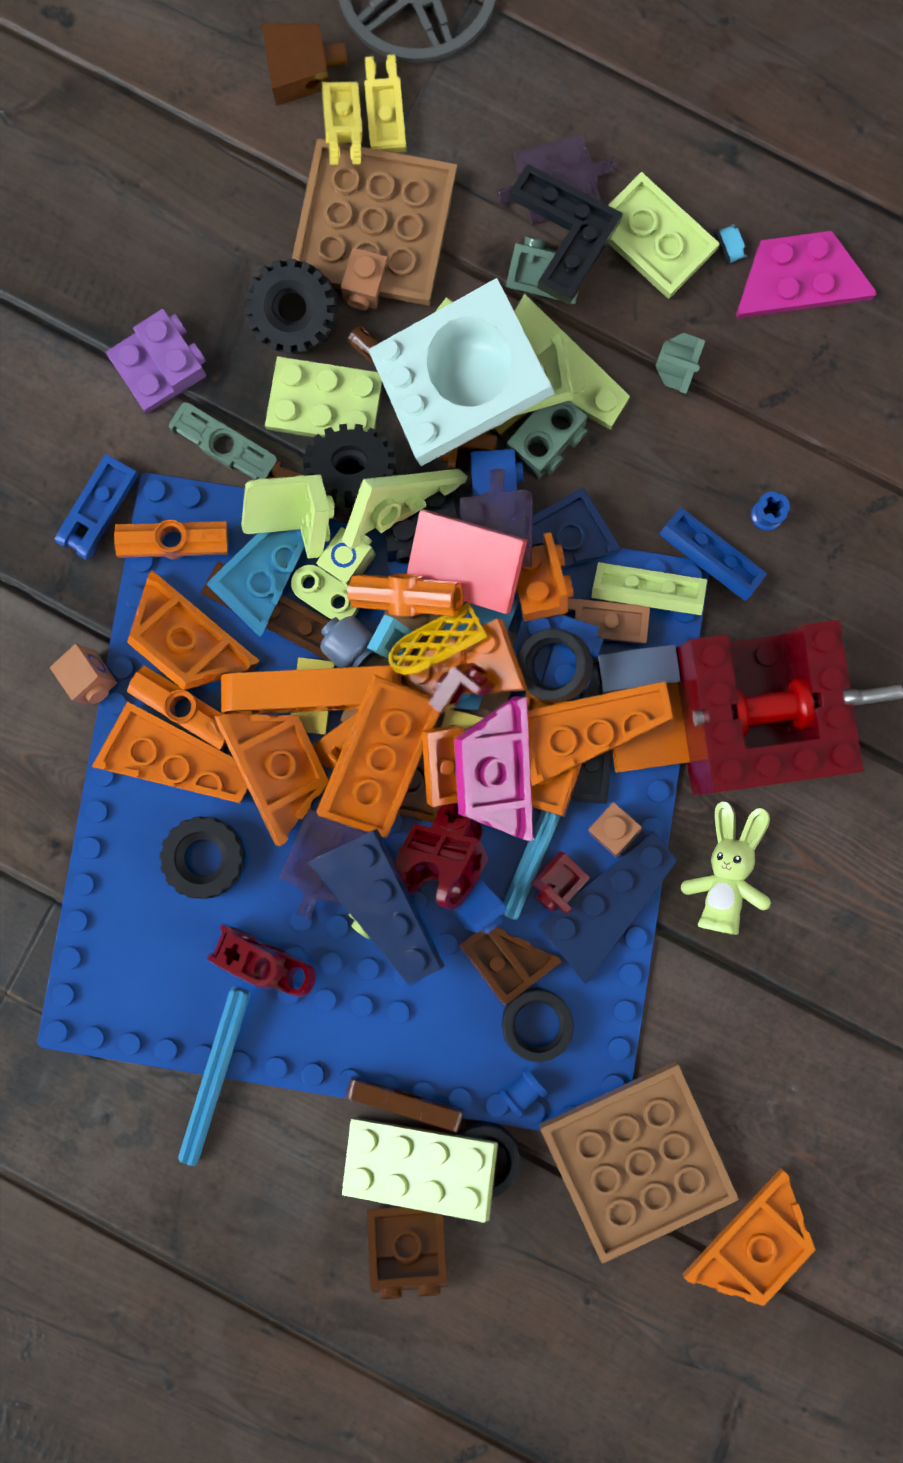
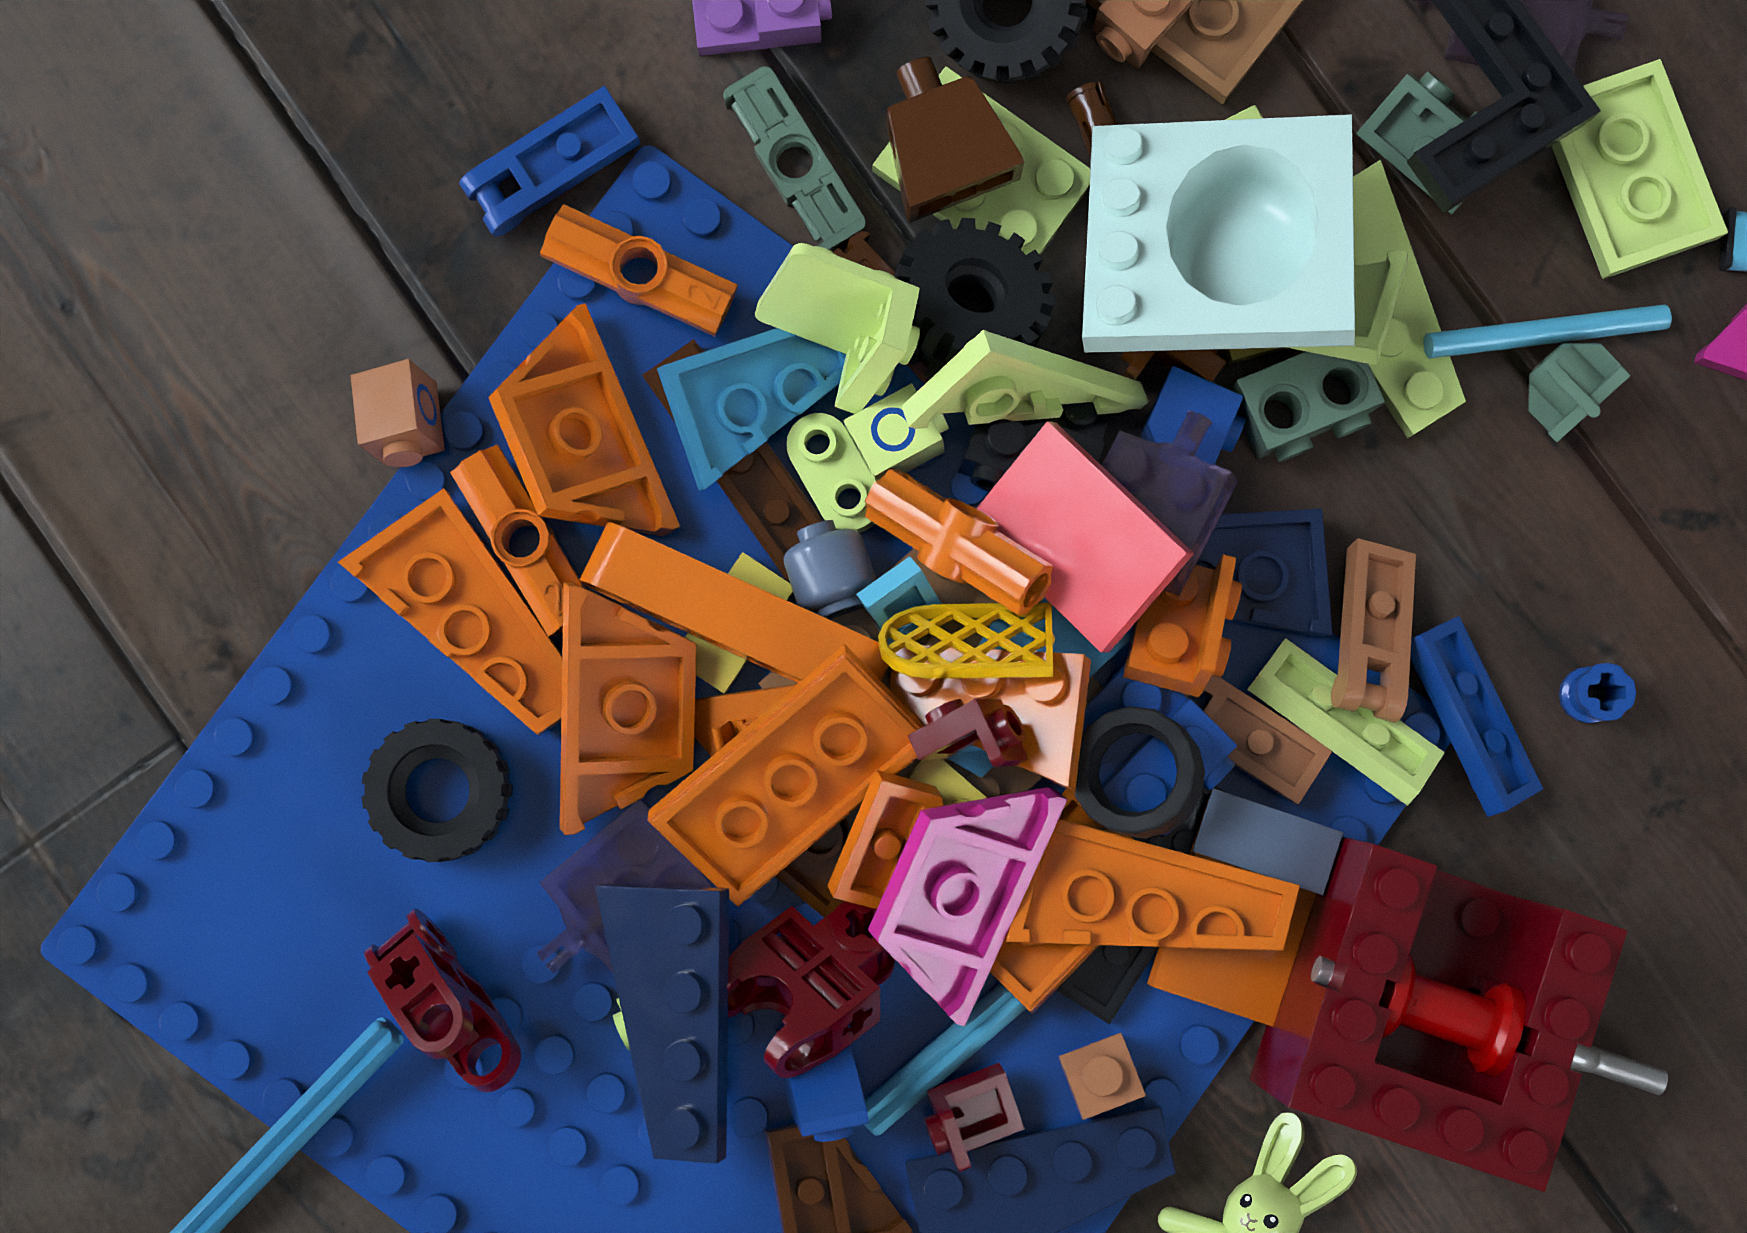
camera: 20 degrees right, 0 degrees up
none -> reddish brown torso [886,57,1024,223]
none -> nougat plate [1331,538,1416,723]
none -> medium azure bar [1423,304,1672,359]

